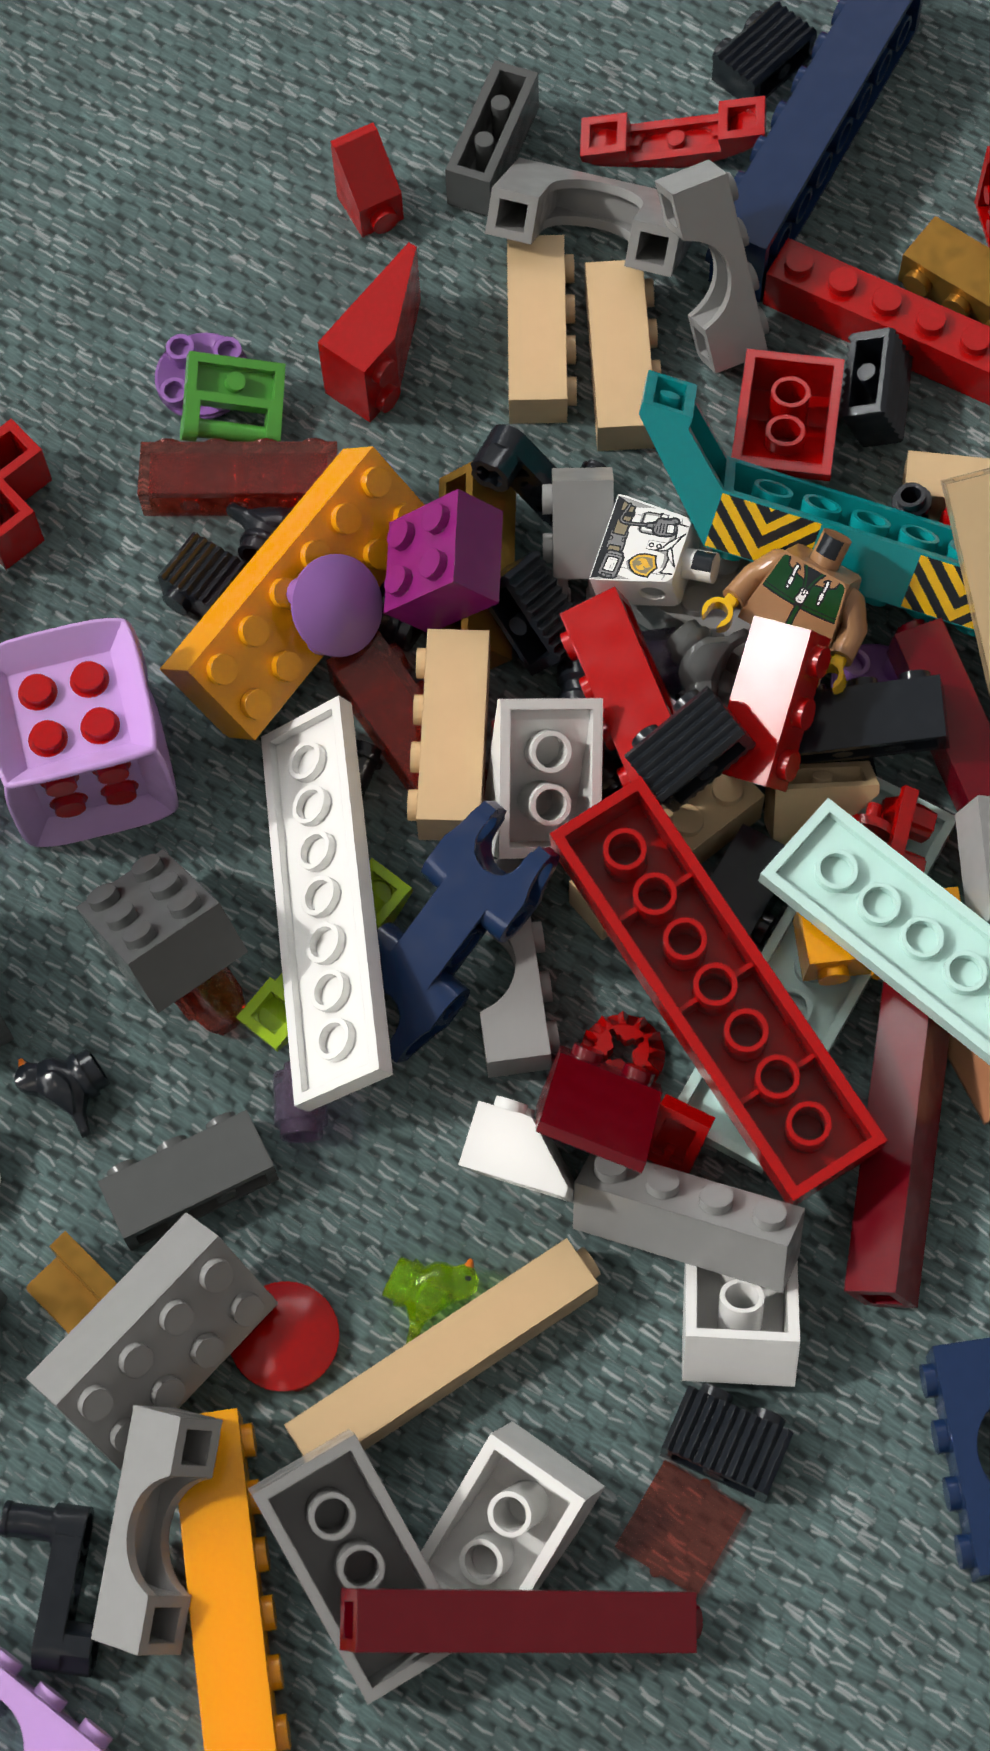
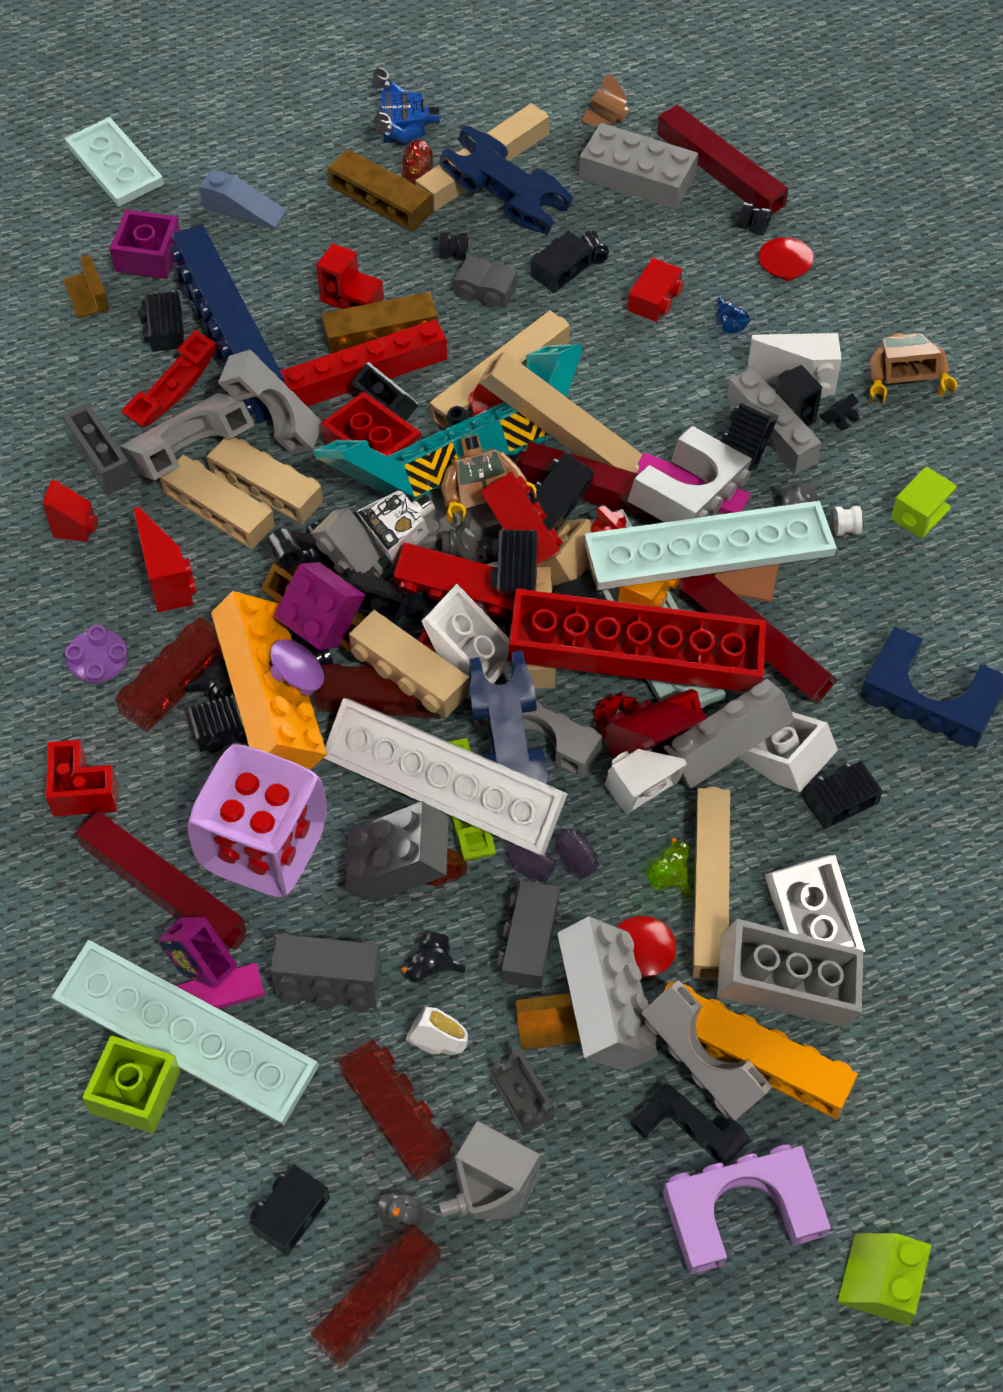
camera: 55 degrees left, 10 degrees down
bright green plate [180,351,286,453] -> none
dark red brick [340,1588,703,1653] -> none
clear red piece [615,1460,746,1595] -> none
none -> clear purple brick [554,829,599,879]

